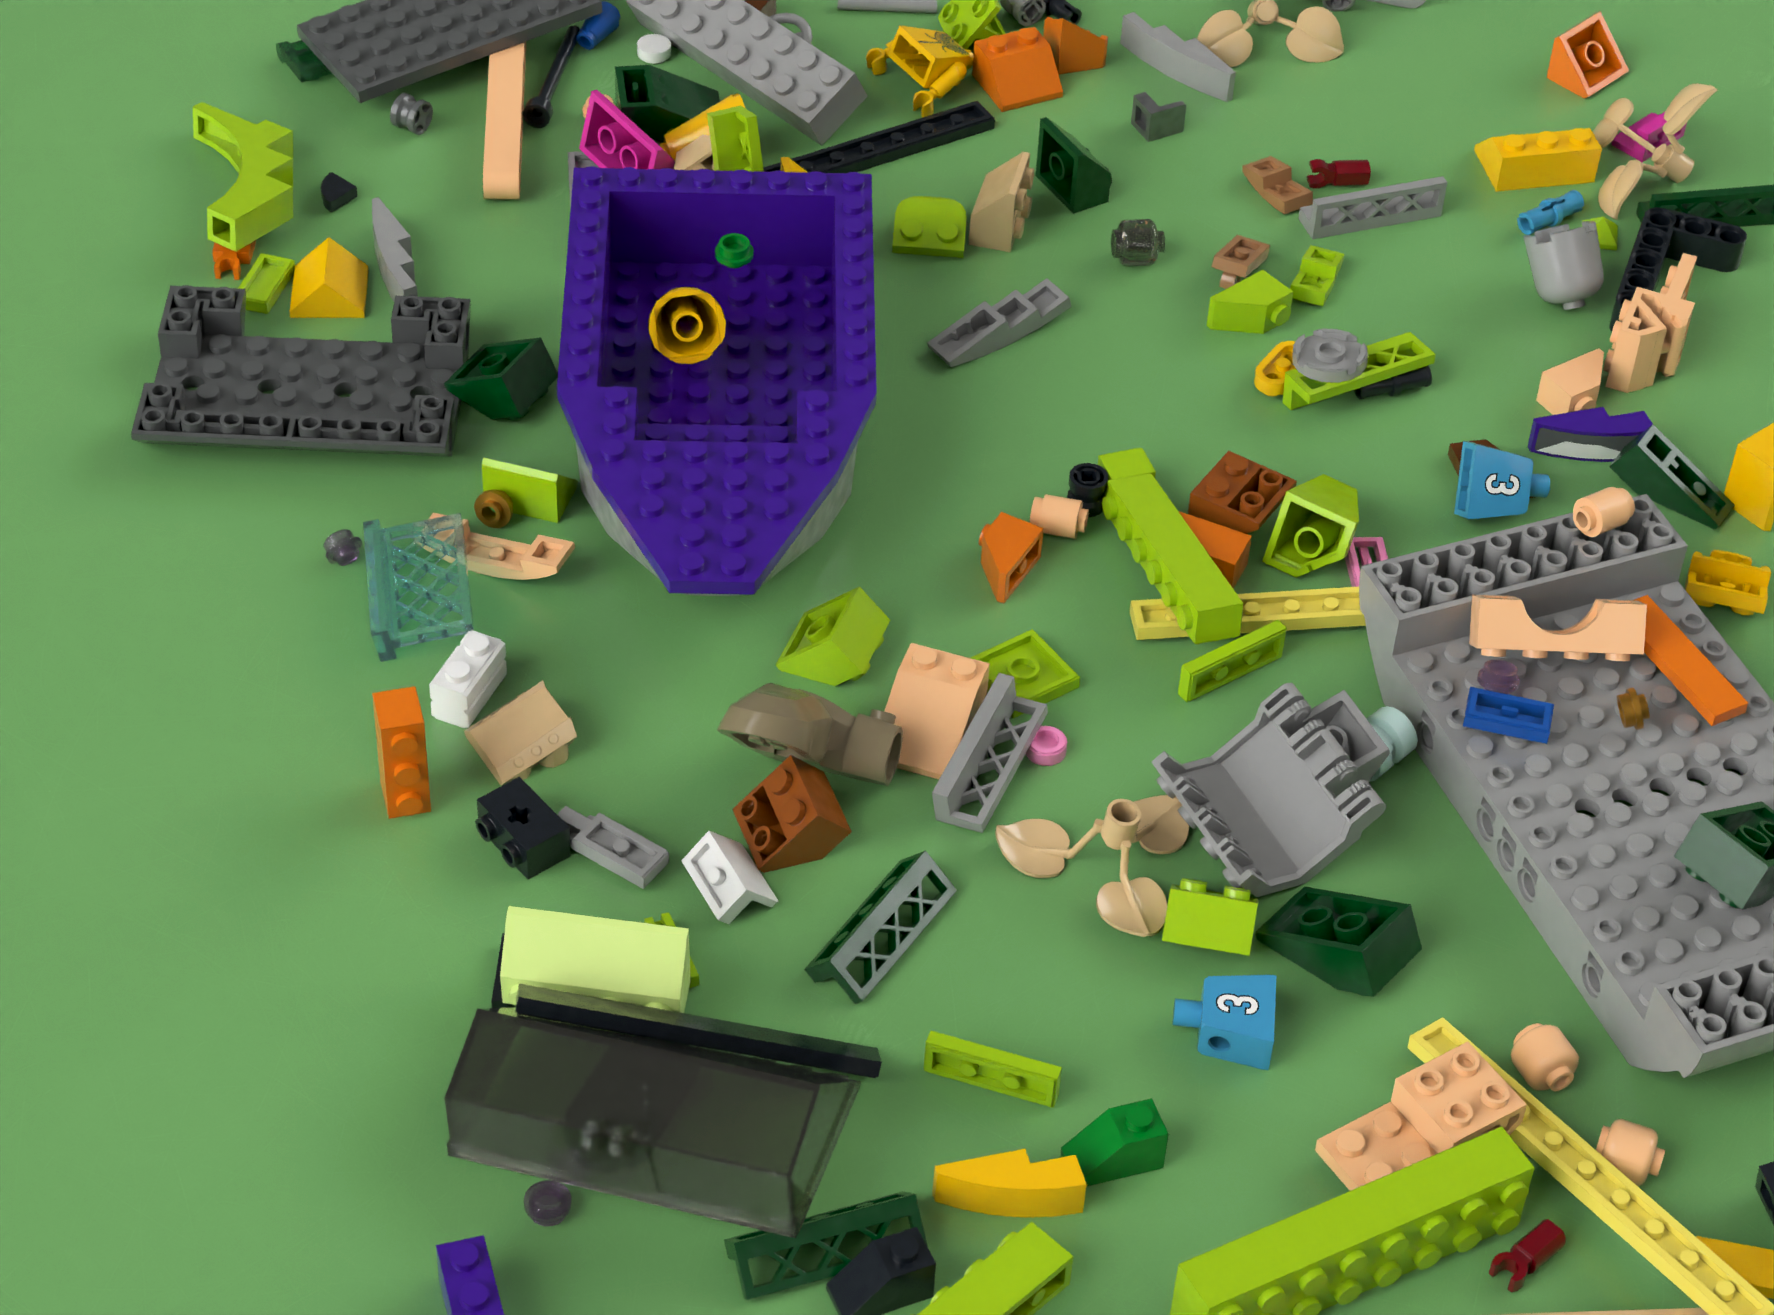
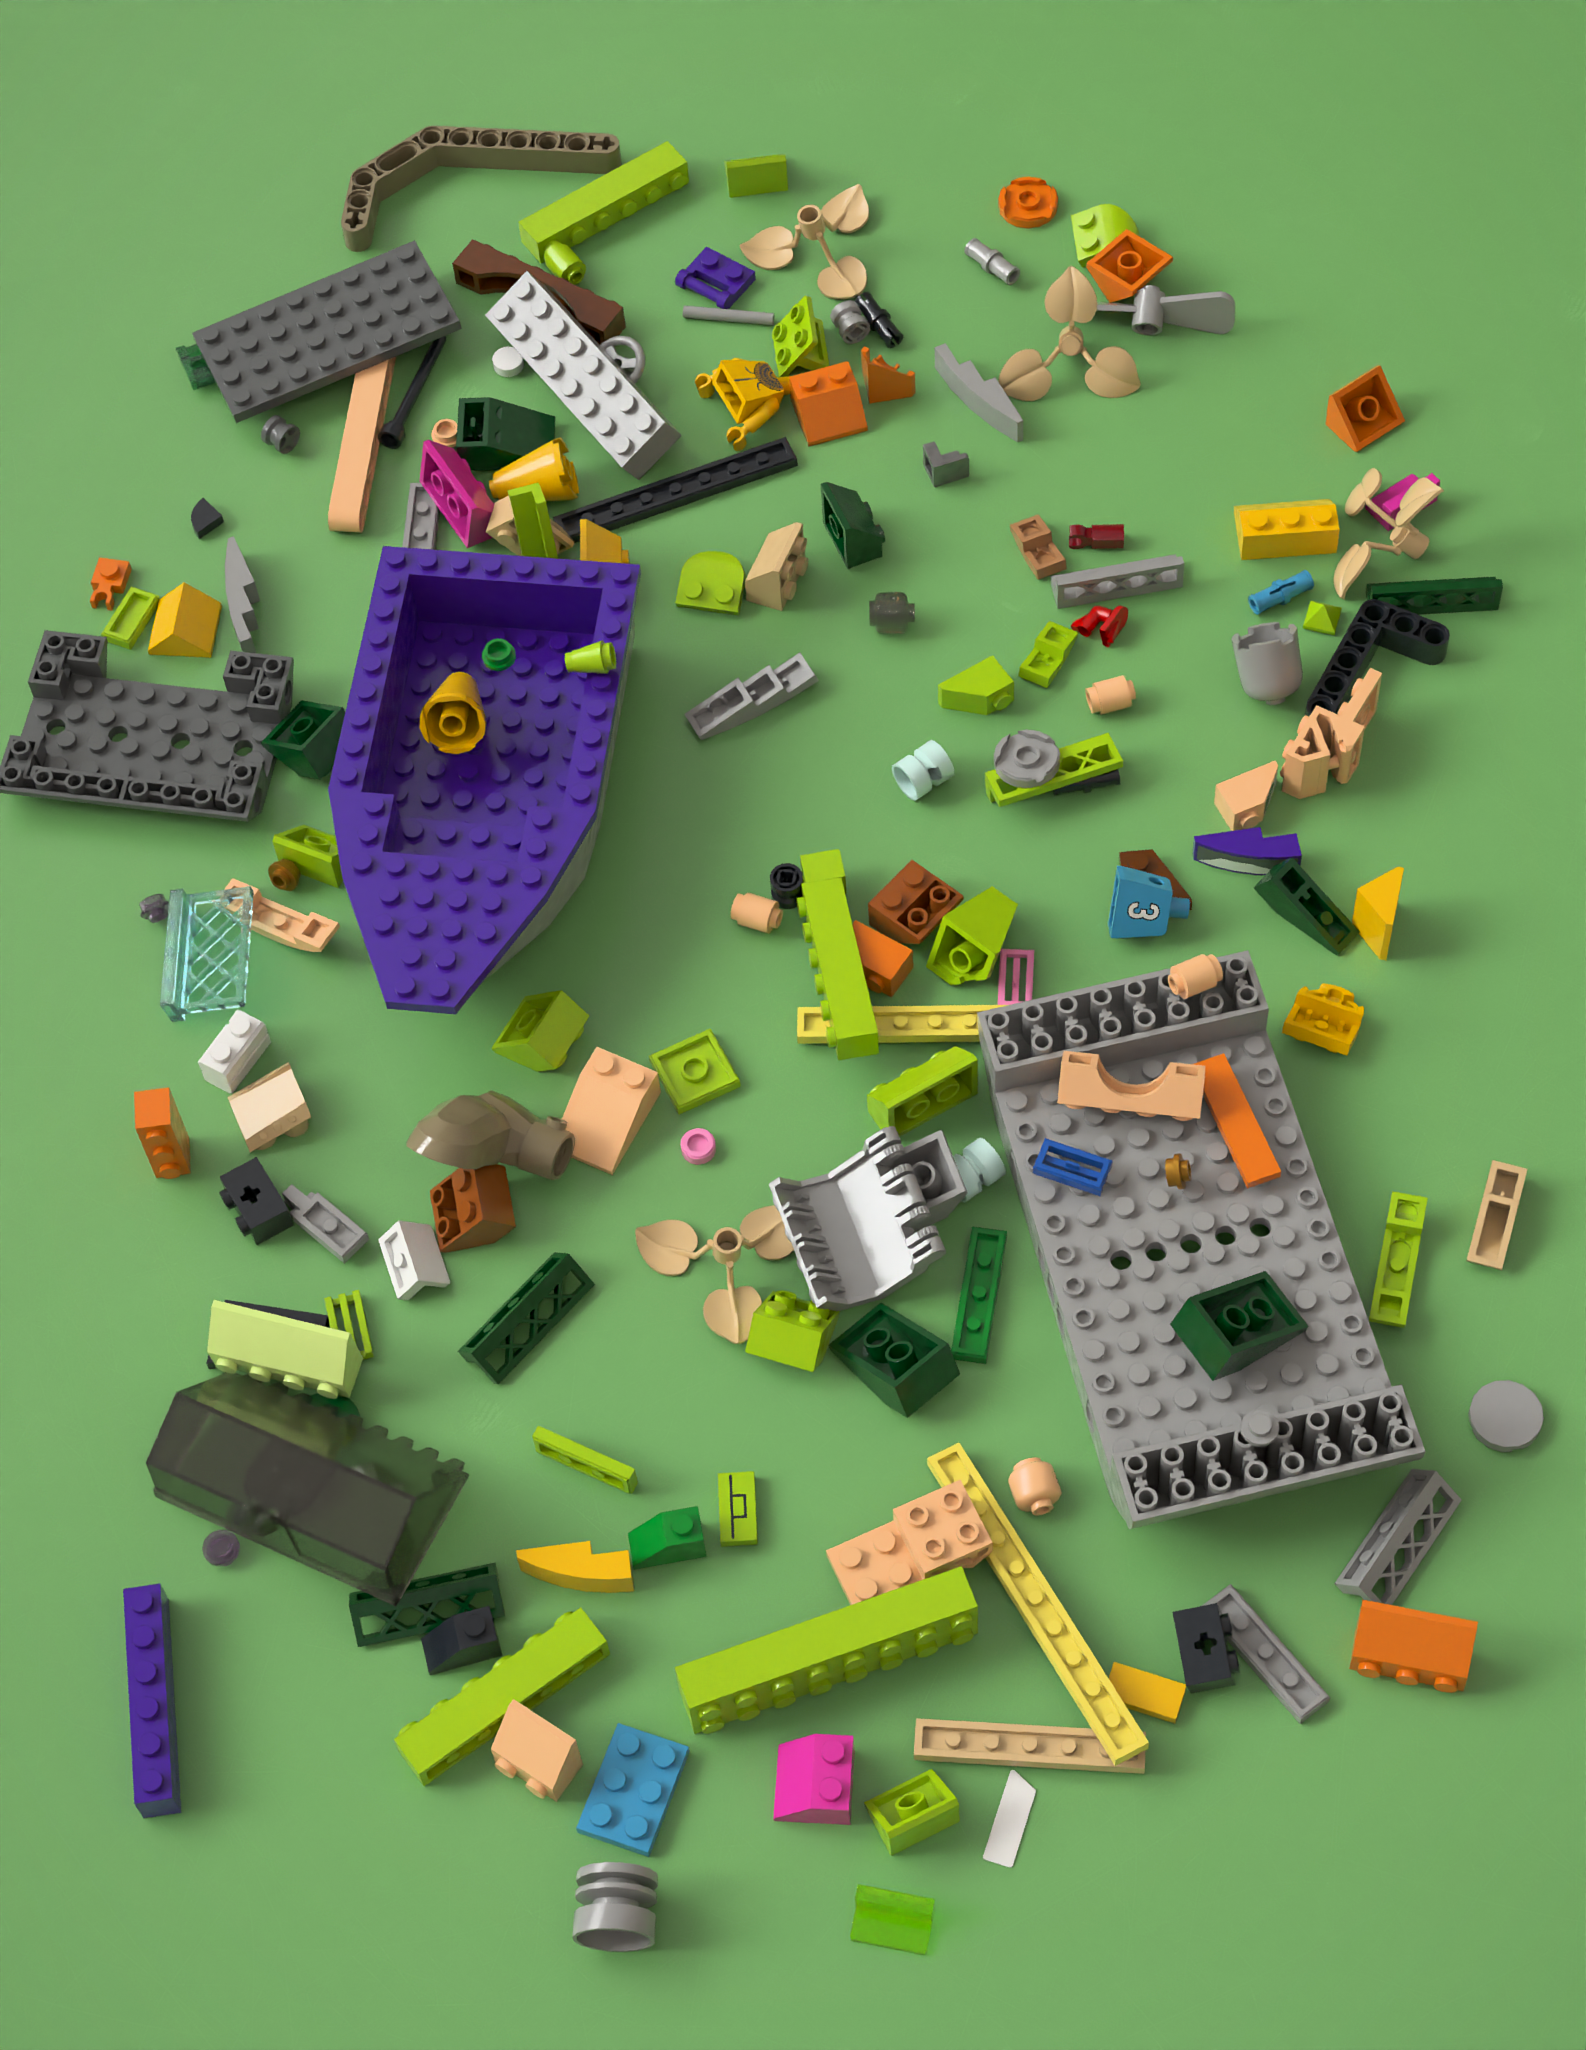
camera: 15 degrees right, 15 degrees up
lime arch [192,102,293,252] -> none
black tile [515,984,882,1078] -> none
blue cone [576,1,620,50] -> none
light grey fence [932,673,1048,833] -> none
orange slope [978,512,1044,604] -> none
dark azure torso [1172,975,1277,1070] -> none
lime tile [1178,620,1287,702] -> none
medium nougat plate [1212,235,1270,289] -> none
yellow plate [1254,341,1296,396] -> none
clear purple plate [1477,660,1520,694] -> none
dark red bar [1489,1219,1566,1293] -> none
light nougat head [1596,1119,1665,1186] -> none
none -> lime cone [565,640,616,674]
none -> lime tile [718,1471,758,1547]
none -> lime slope [867,1046,978,1137]
none -> light aqua wheel [892,740,954,801]
none -> green tile [951,1226,1007,1364]
none -> red piece [1071,605,1128,647]
none -> light nougat brick [1085,675,1136,715]

